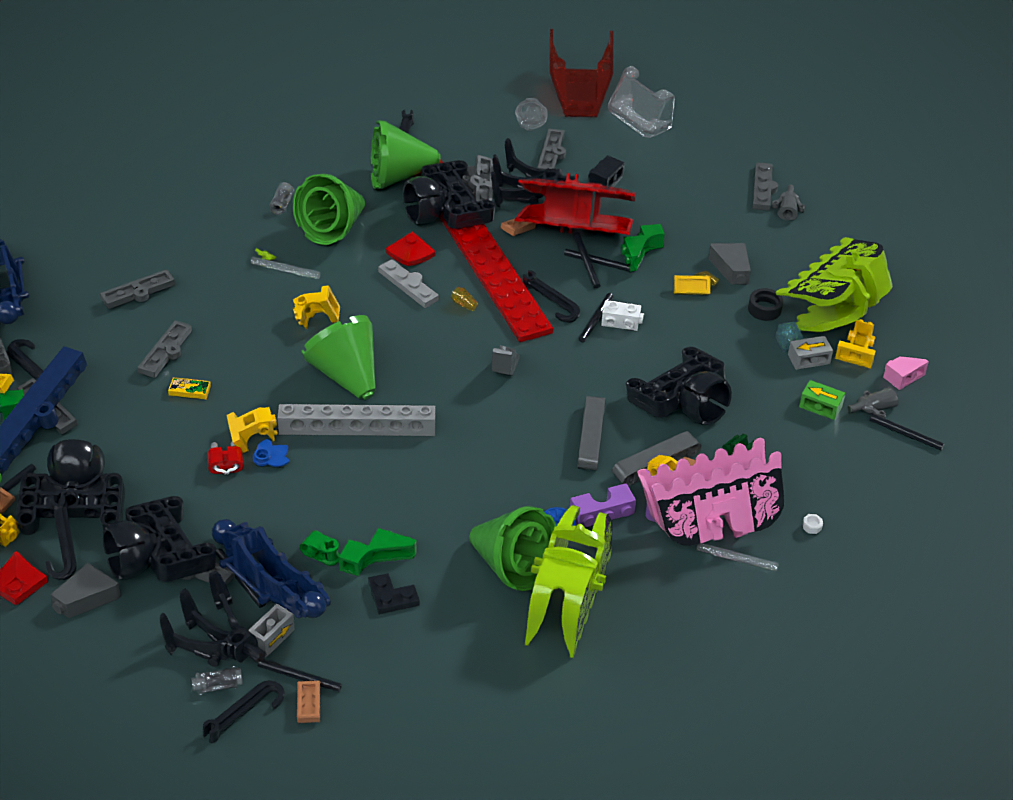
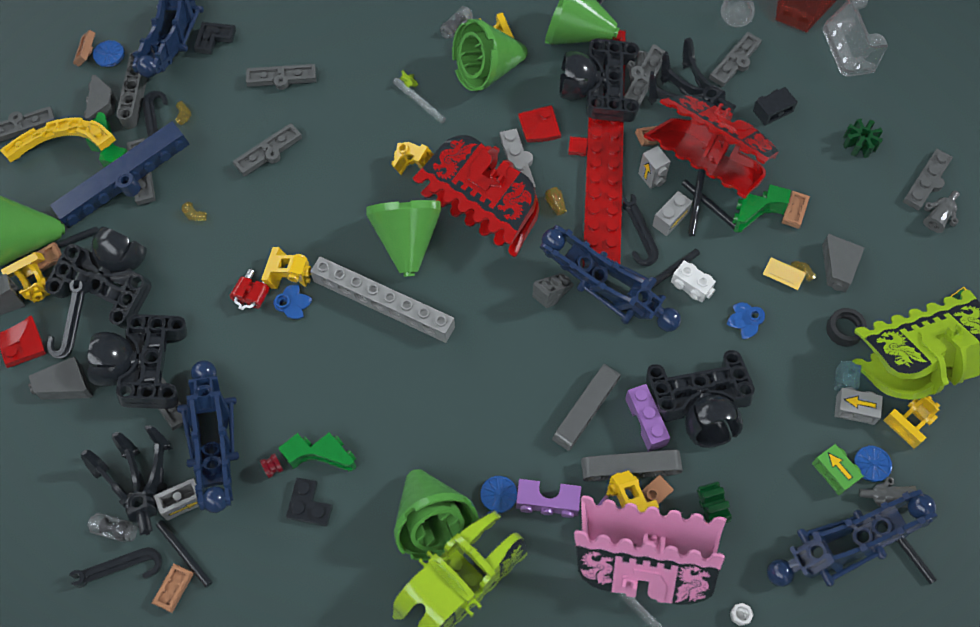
camera: 30 degrees right, 20 degrees up
tile [168,377,211,400] -> none
green piece [300,530,340,566] -> none
bright pink slope [883,356,929,390] -> none
none -> clear yellow arm [176,101,191,125]
none -> clear yellow arm [182,202,207,221]
none -> black plate [194,22,236,54]
none -> dark red wheel [260,453,284,478]
none -> red animal [413,135,539,257]
none -> dark blue piece [540,225,681,332]
none -> red tile [568,136,588,156]
none -> medium lavender arch [625,384,670,452]
none -> light grey brick [638,146,671,189]
none -> light grey brick [652,191,693,236]
none -> blue plate [727,302,765,339]
none -> dark blue piece [767,490,938,587]
none -> nougat plate [781,191,810,229]
none -> dark green gear [843,118,883,158]
none -> blue wheel [854,446,892,482]

